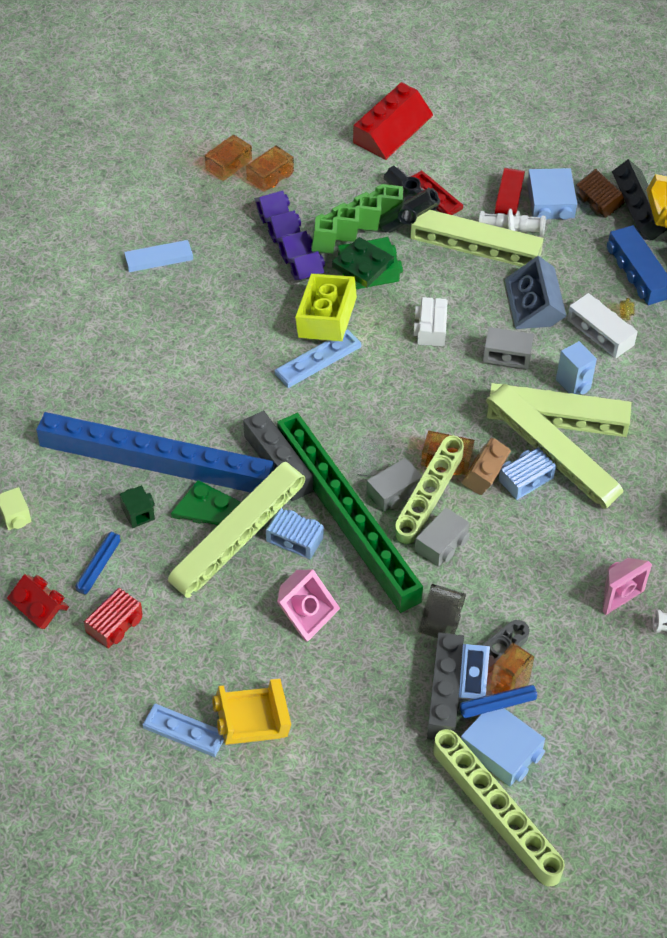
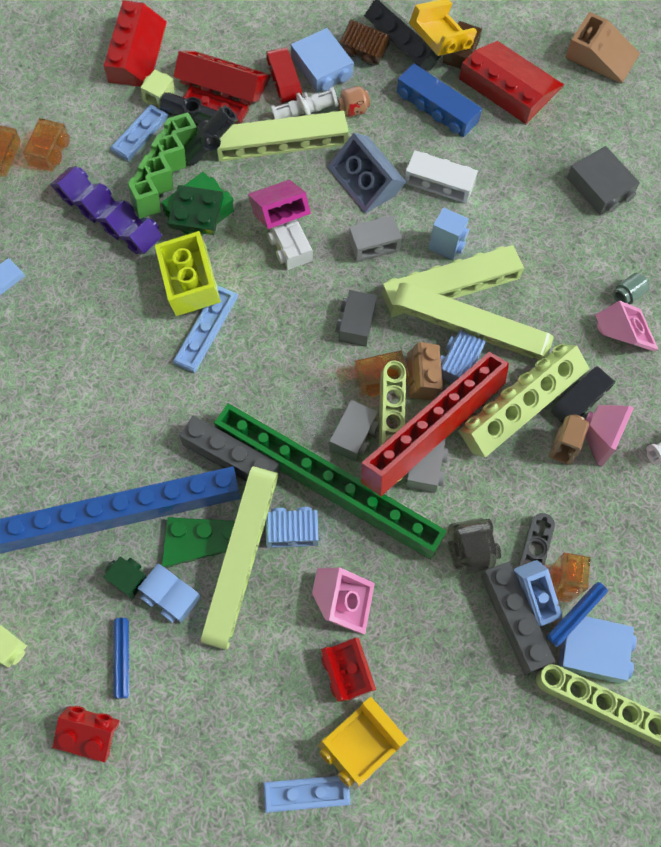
camera: 30 degrees left, 15 degrees up
red brick [83,588,143,649] -> none
clear yellow plate [620,298,635,320] -> none
none -> light blue tile [110,104,169,162]
none -> light blue brick [138,564,201,623]
none -> yellowish green brick [140,70,175,109]
none -> red slope [174,50,271,105]
none -> dark pink brick [248,179,311,229]
none -> red bracket [321,638,376,702]
none -> dark grey brick [335,290,377,347]
none -> nougat head [337,86,370,117]
none -> red brick [361,352,509,496]
none -> yellowish green brick [458,344,589,458]
none -> medium nougat brick [549,415,589,465]
none -> black beam [551,366,616,423]

